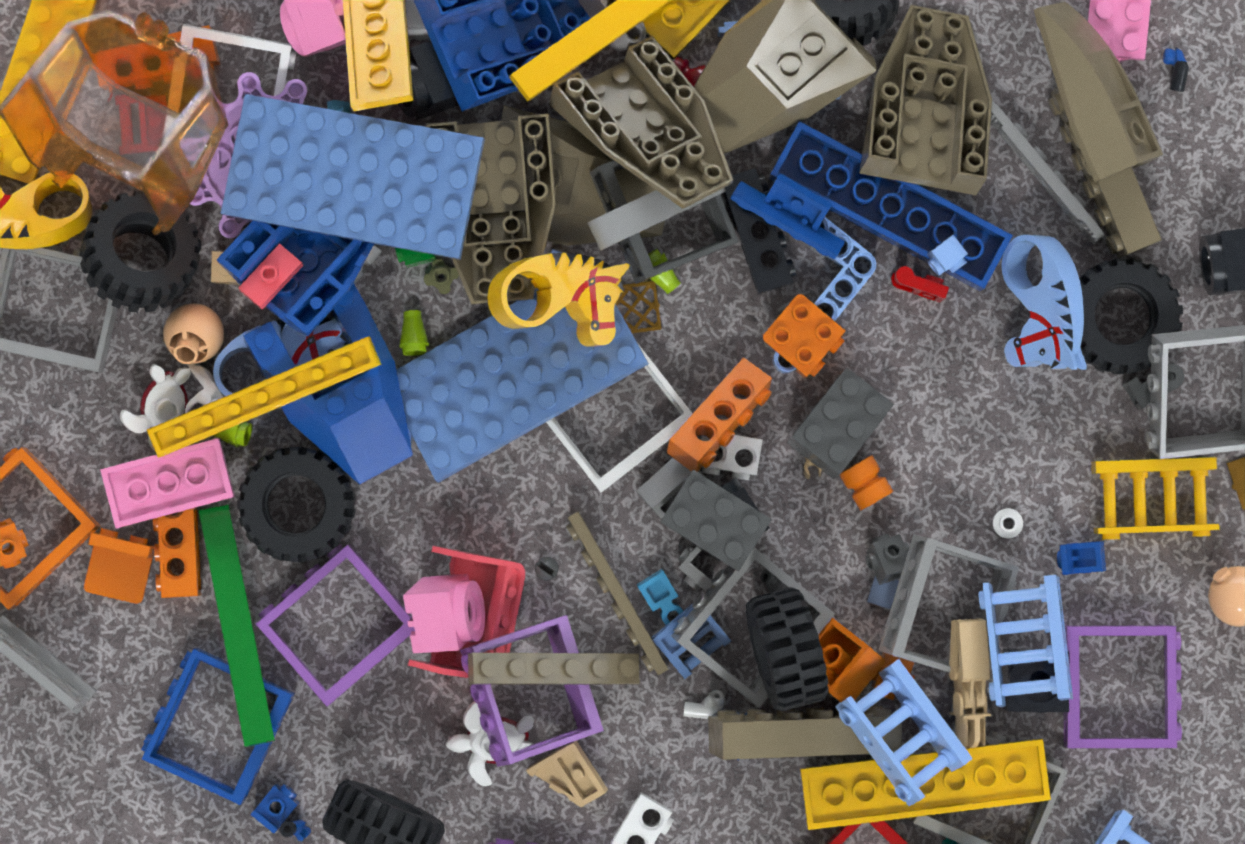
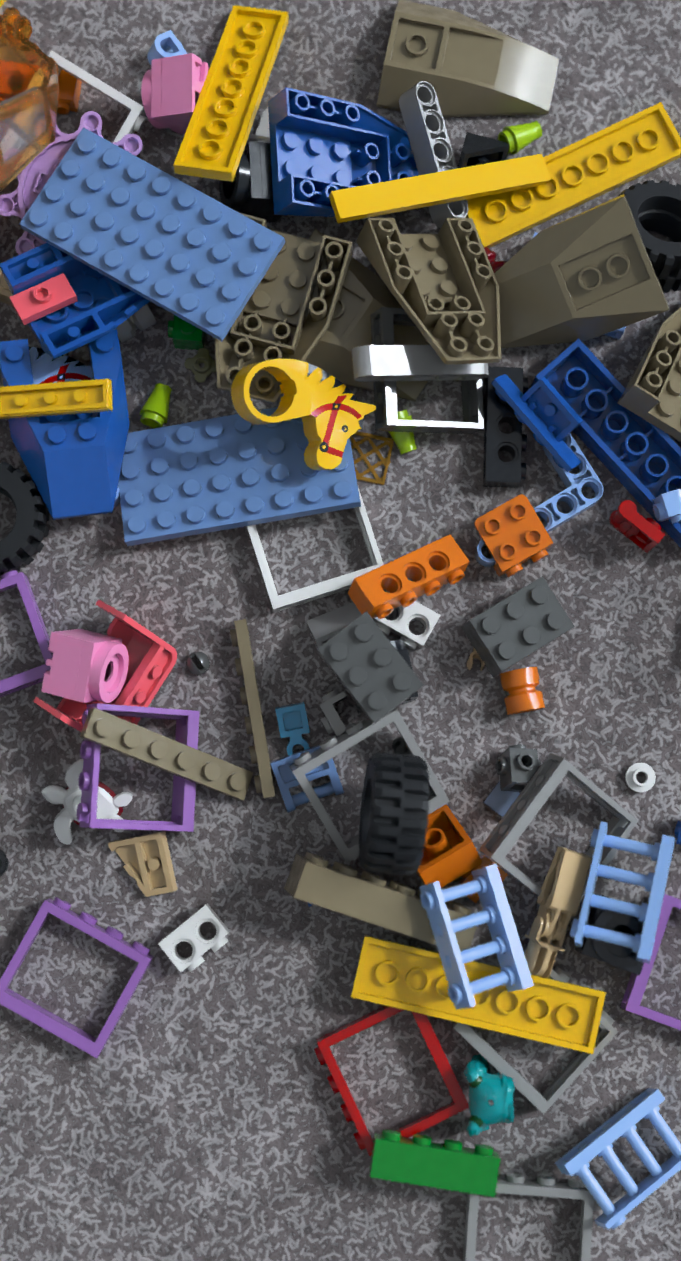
camera: 15 degrees right, 5 degrees down
white arm [683,690,726,719] -> none

